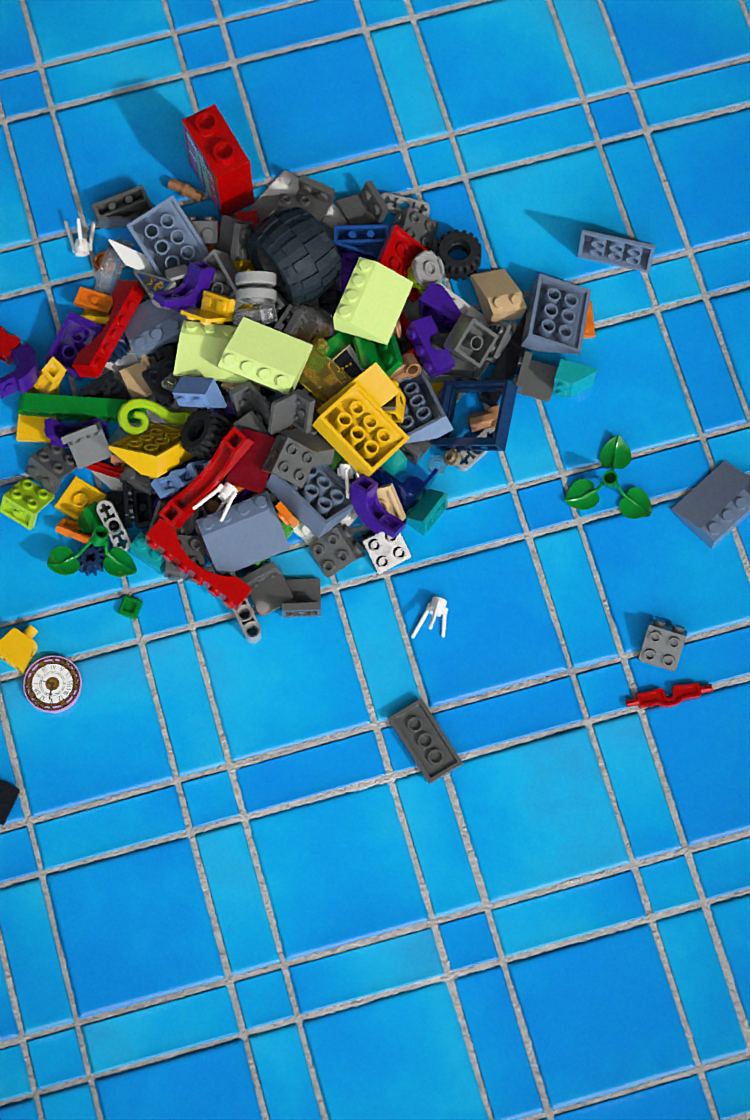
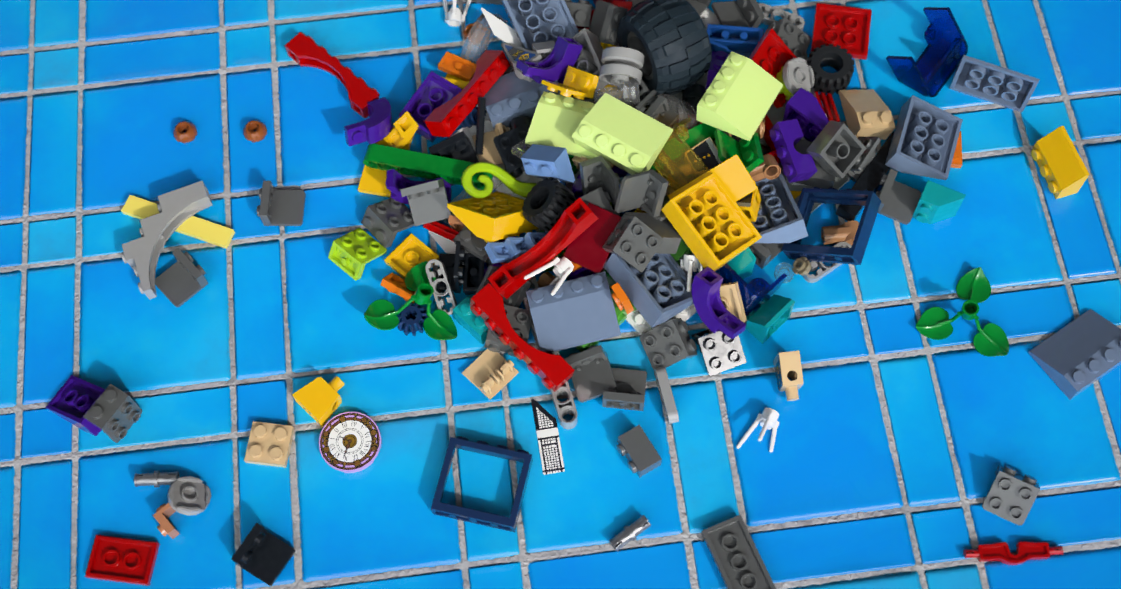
camera: 10 degrees right, 5 degrees down
green tile [118,595,143,620] -> none
none -> dark blue window [431,436,533,533]
none -> tan hinge [462,349,519,400]
none -> black bar [475,97,486,155]
none -> sticker [531,399,565,475]
none -> flat silver pin [609,515,651,551]
none -> dark grey brick [616,425,662,478]
none -> light grey beam [654,366,679,424]
none -> tan torso [773,350,803,401]
none -> red plate [811,3,872,60]
none -> red tile [813,91,840,122]
none -> clear blue windscreen [886,7,968,97]
none -> yellow slope [1031,126,1090,199]

